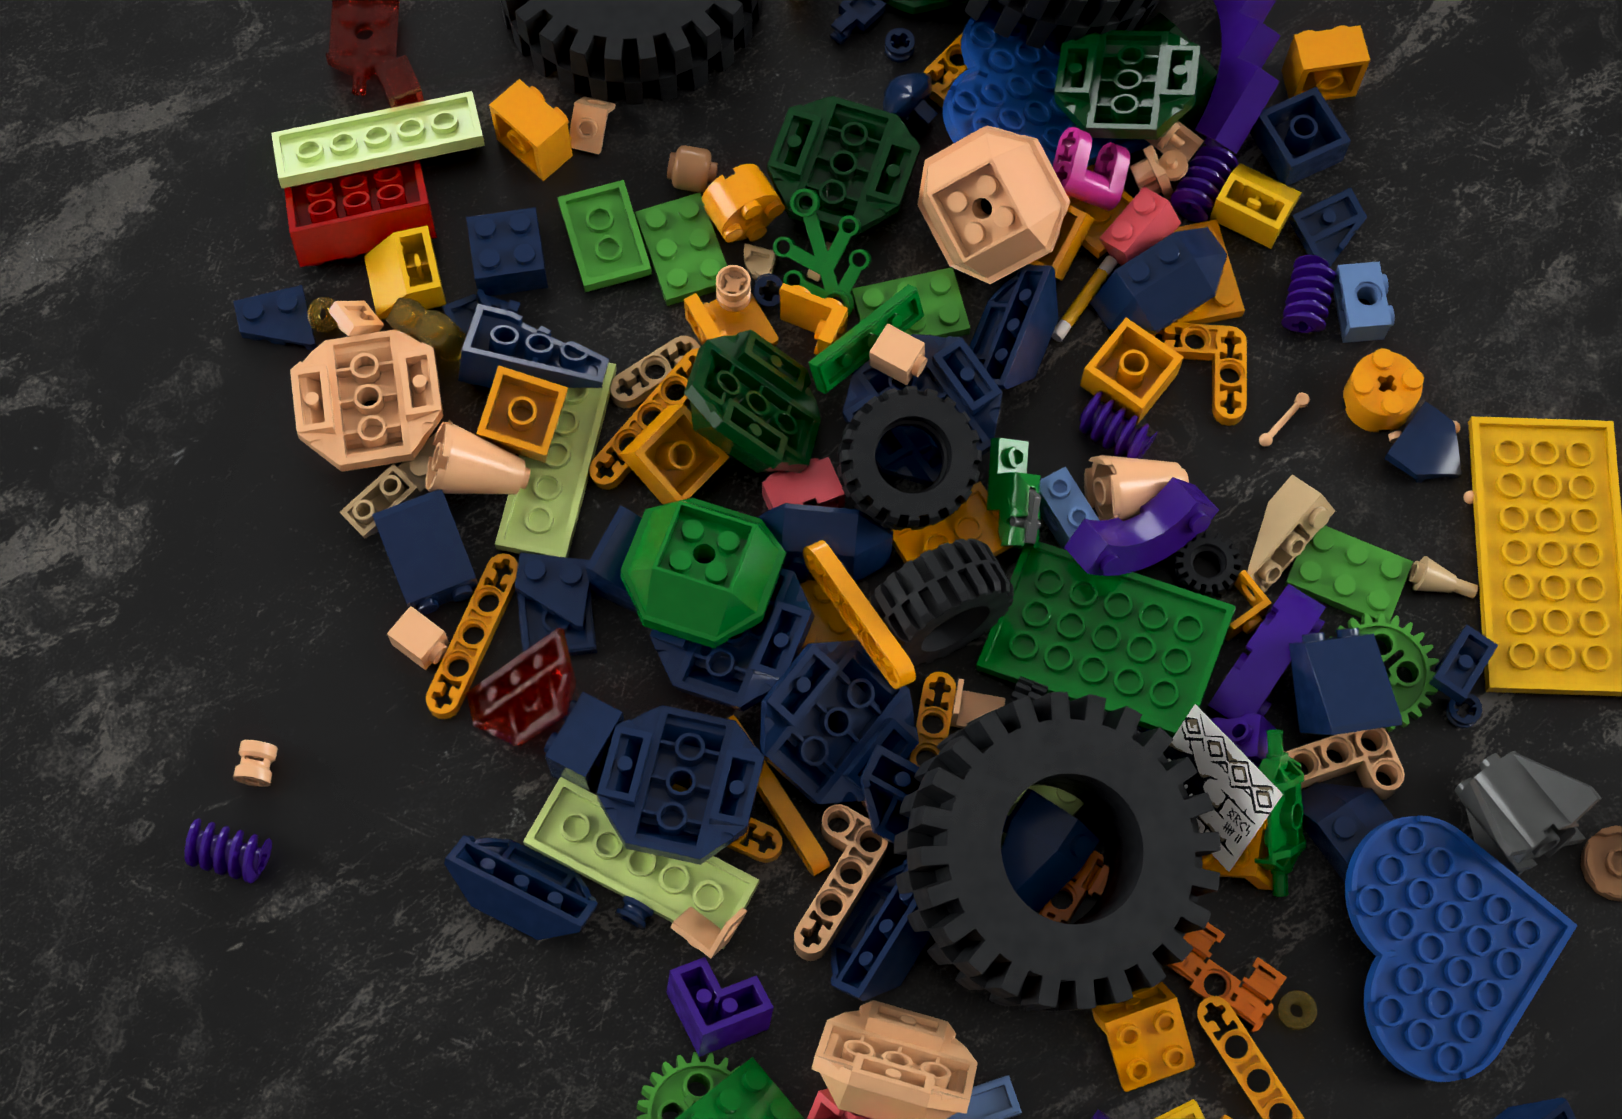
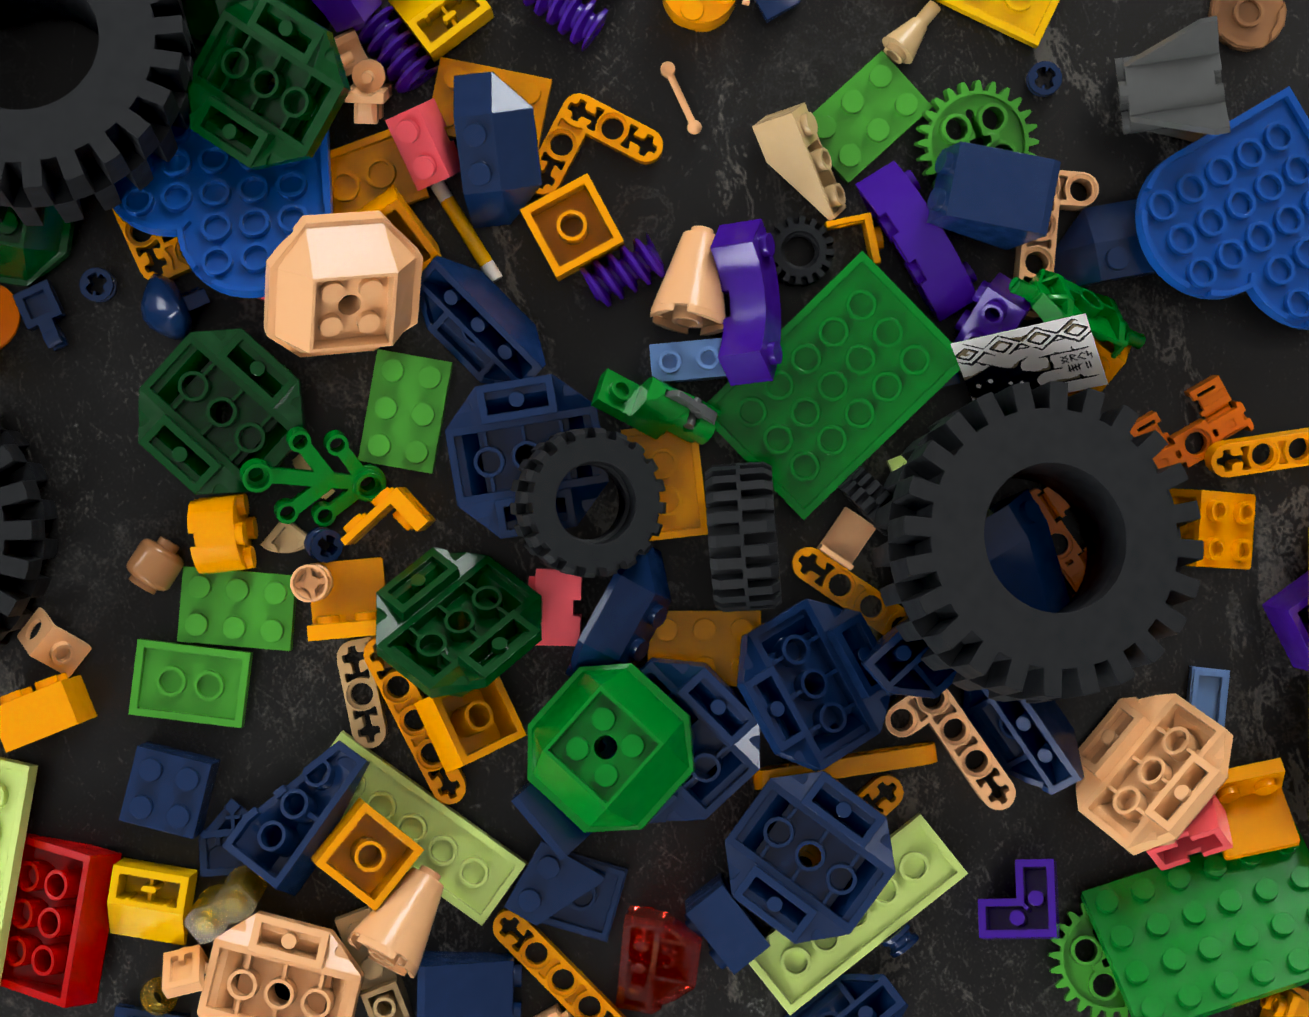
camera: 70 degrees left, 20 degrees up
light nougat bracket [671,907,747,959] -> none
light orange beam [803,540,916,689] -> none
green tile [808,284,925,394] -> none
light nougat brick [869,323,928,385] -> none
dark pink connector [1053,127,1130,211] -> none
clear yellow plate [1278,990,1317,1030] -> none
dark blue slope [1429,625,1498,704] -> none

